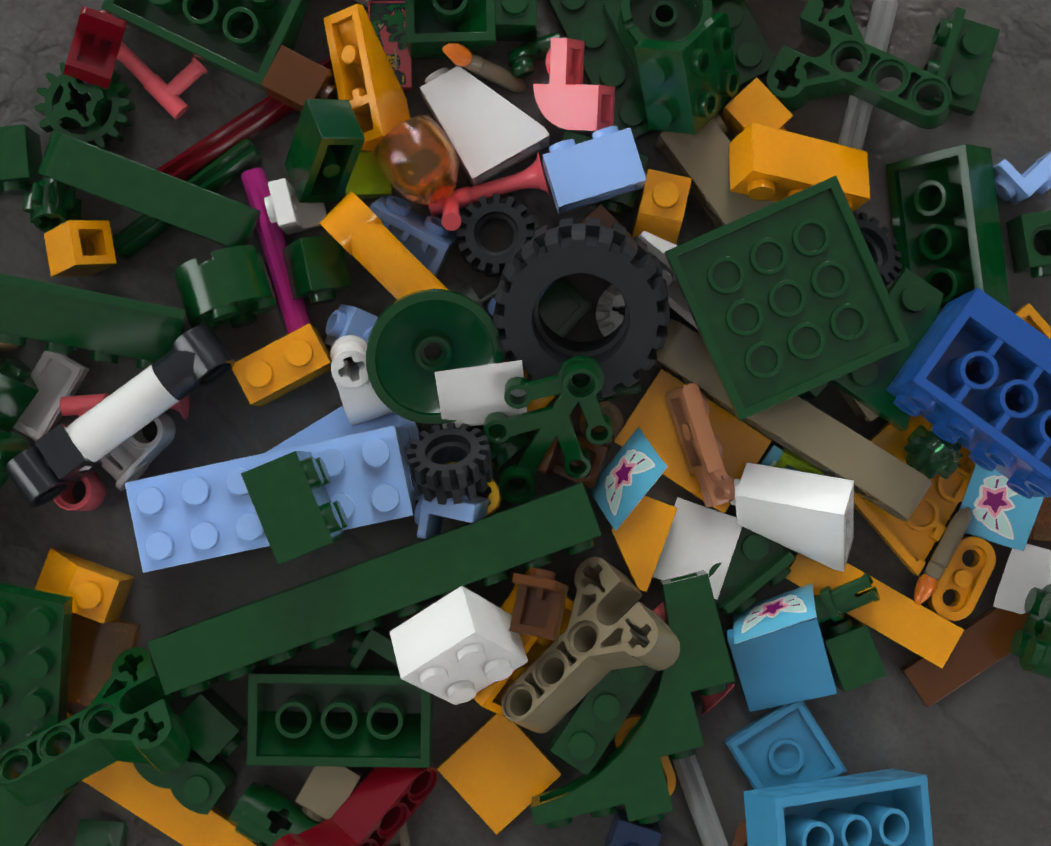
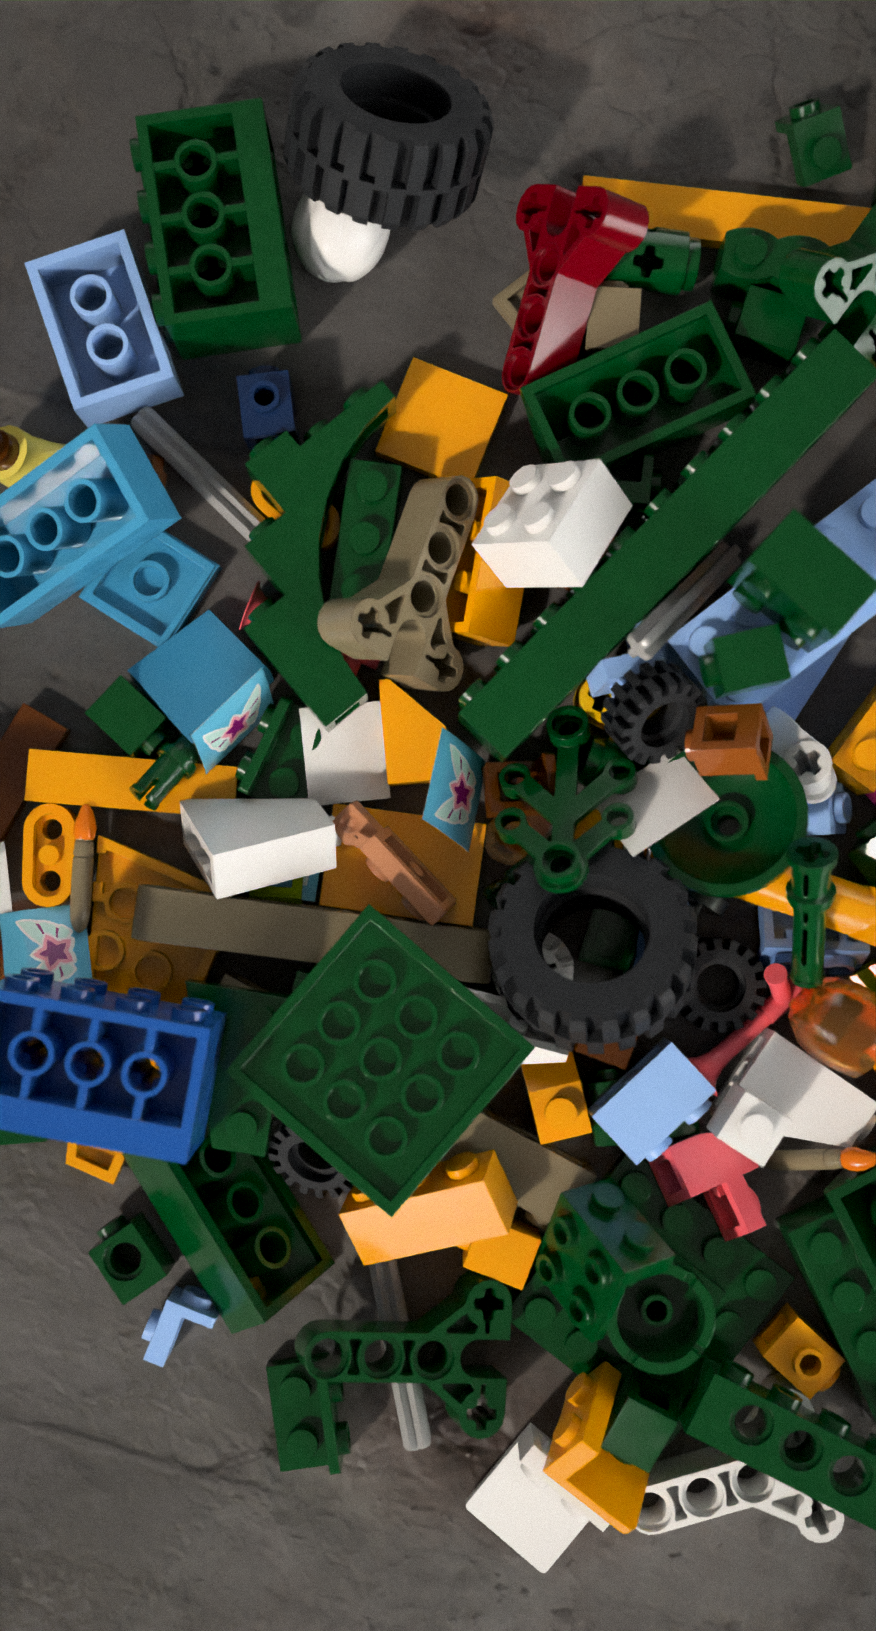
camera: 160 degrees right, 0 degrees up
dark green arm [508,32,561,79] -> none
reddish brown bracket [509,568,568,641] -> none
clear green gear [904,425,963,480] -> none
none -> light grey axle [627,542,741,661]
none -> dark orange brick [685,703,773,781]
none -> dark green brick [699,623,791,699]
none -> white brick [706,1082,793,1168]
none -> dark green pin [785,837,838,988]

